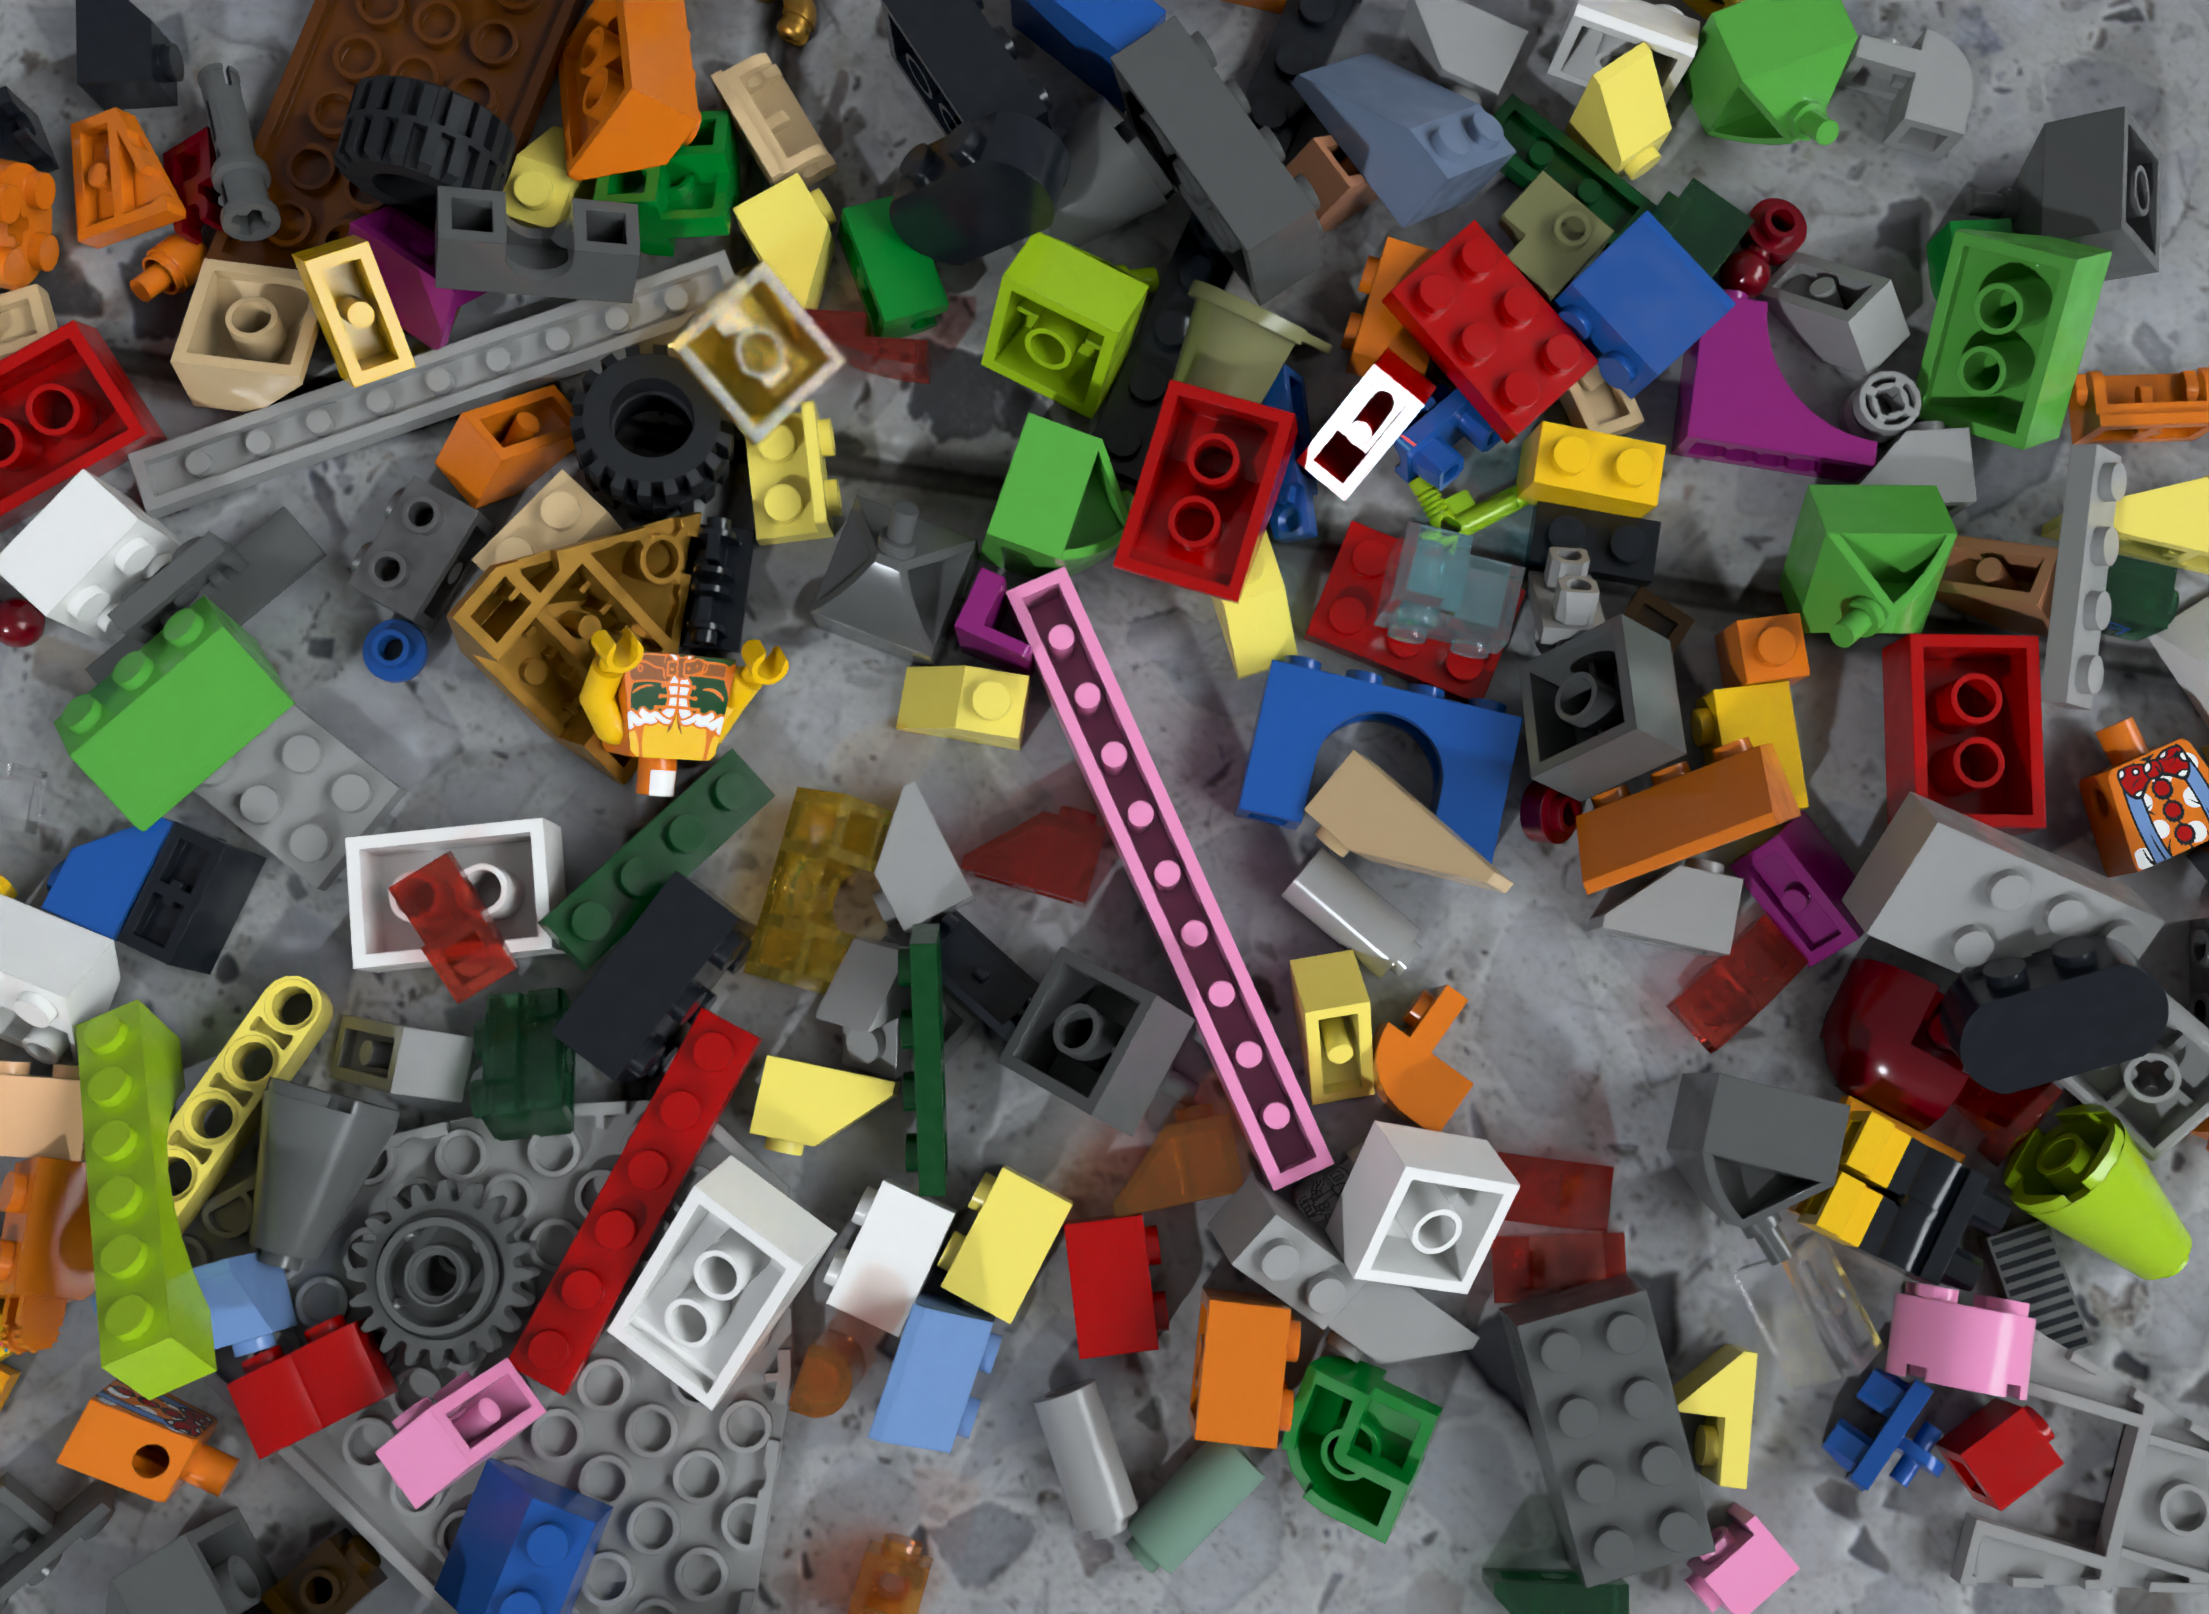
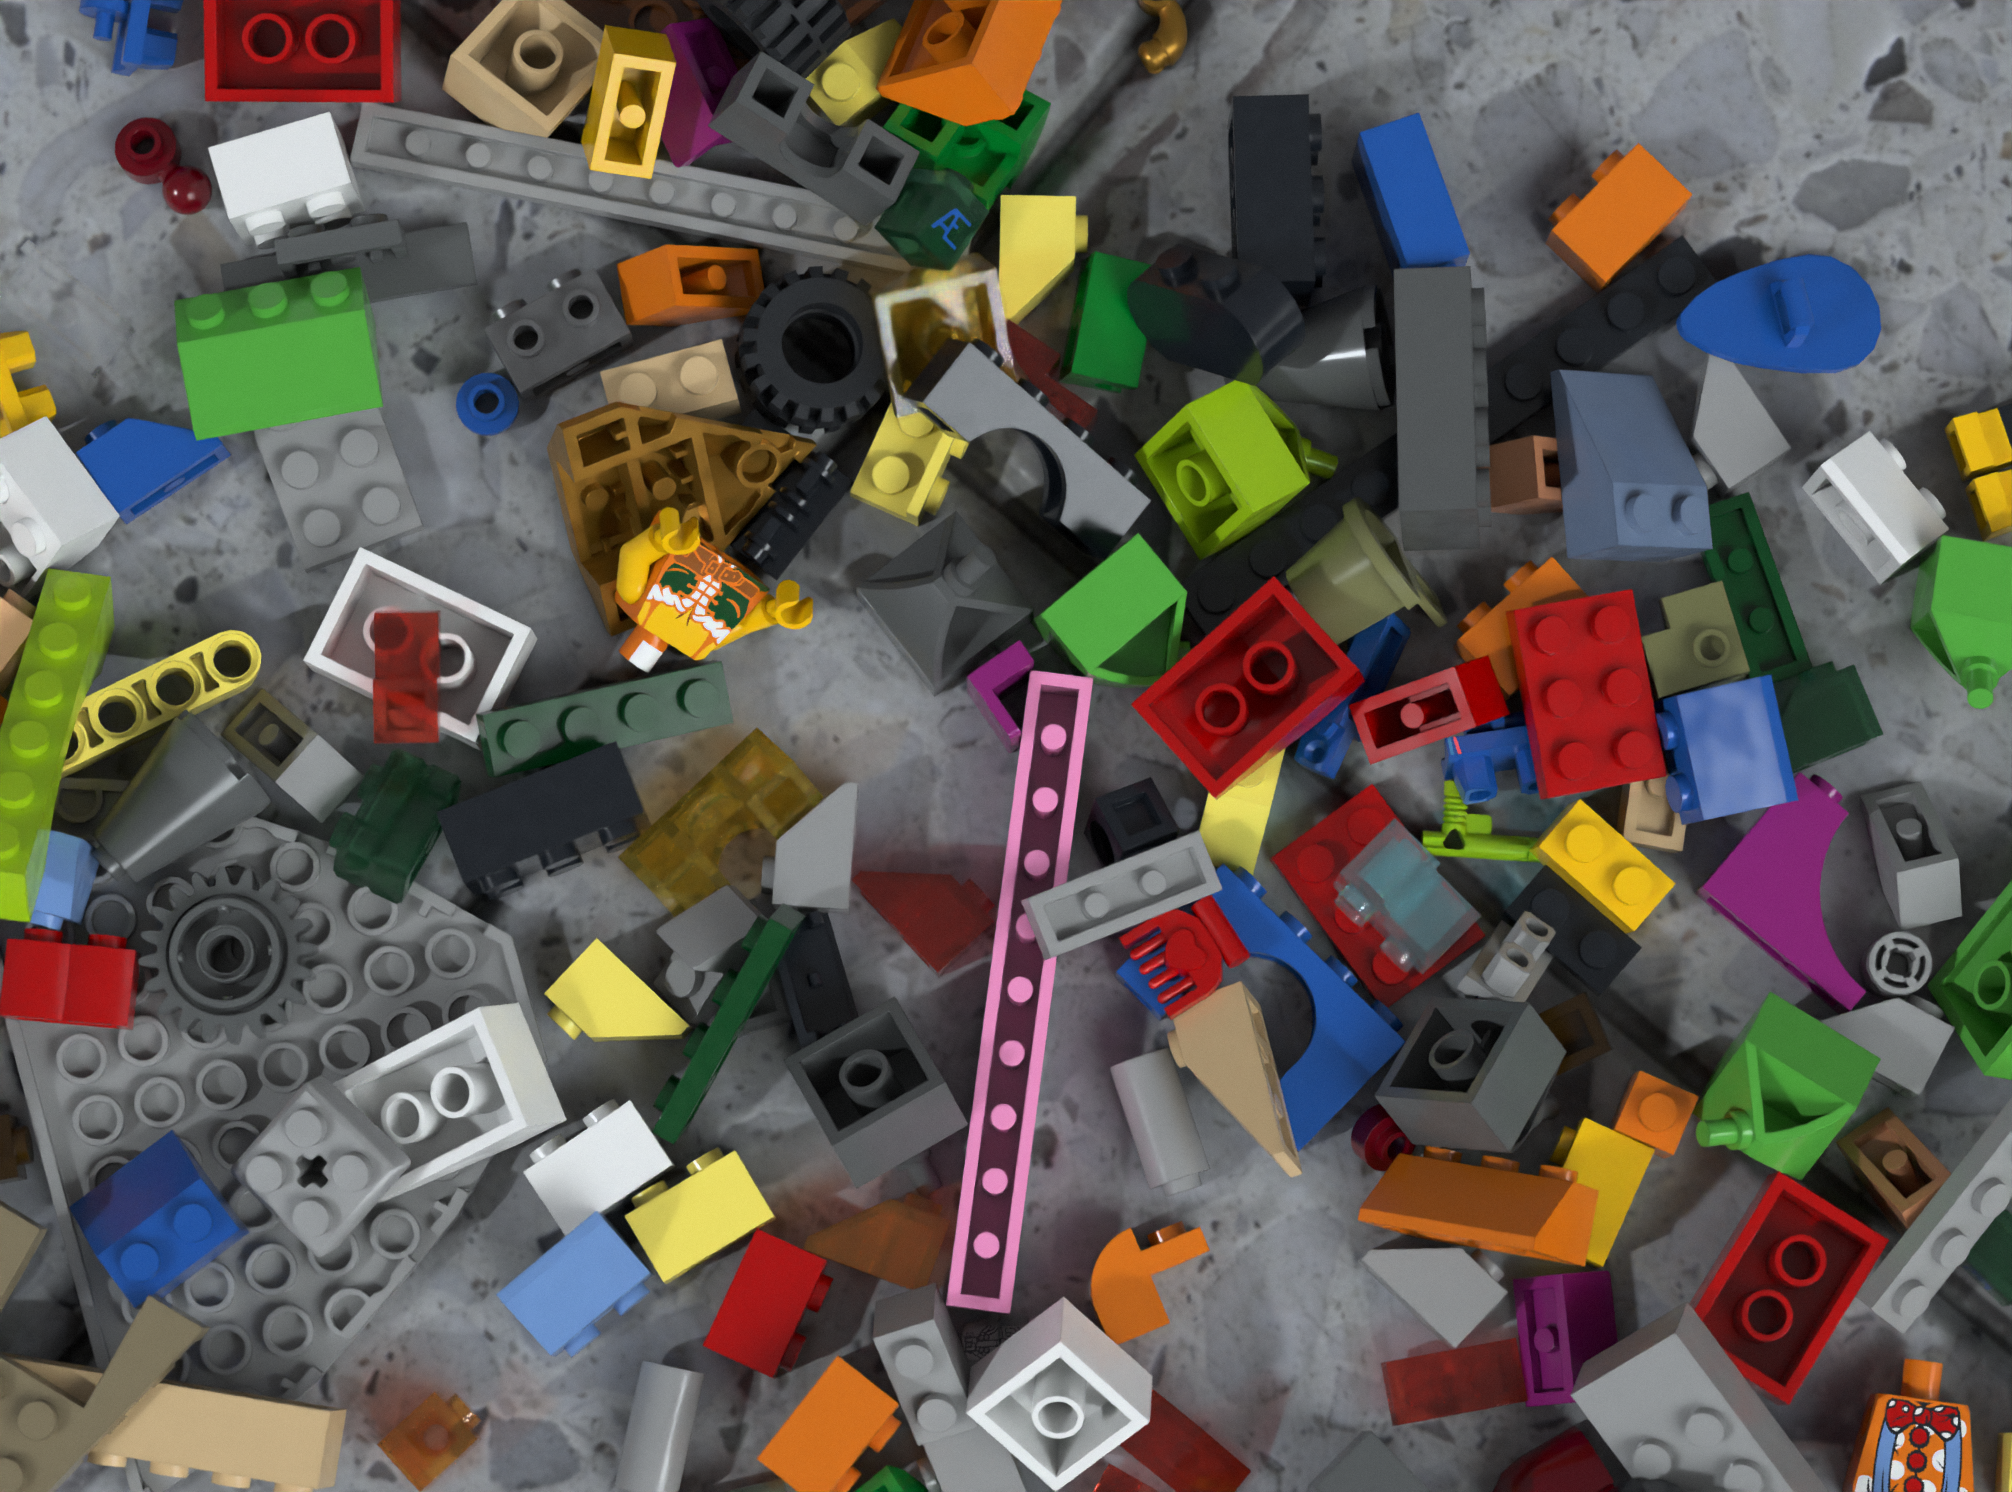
camera: 35 degrees right, 0 degrees up
black hinge [117,822,266,975] -> none
bright pink brick [375,1357,547,1509] -> none
red plate [508,1008,763,1396] -> none
tan hinge [710,53,838,188] -> none
clear orange brick [788,1328,865,1418] -> none
light yellow slope [896,665,1031,750] -> none
light yellow slope [1290,949,1375,1105] -> none
light yellow slope [1565,42,1672,181] -> none
dark red plate [1719,198,1807,299] -> none
none -> light grey brick [231,1076,411,1257]
none -> clear green brick [874,168,990,272]
none -> arch [902,337,1151,560]
none -> light grey plate [1021,830,1223,960]
none -> black brick [1084,777,1180,868]
none -> red piece [1119,895,1250,1020]

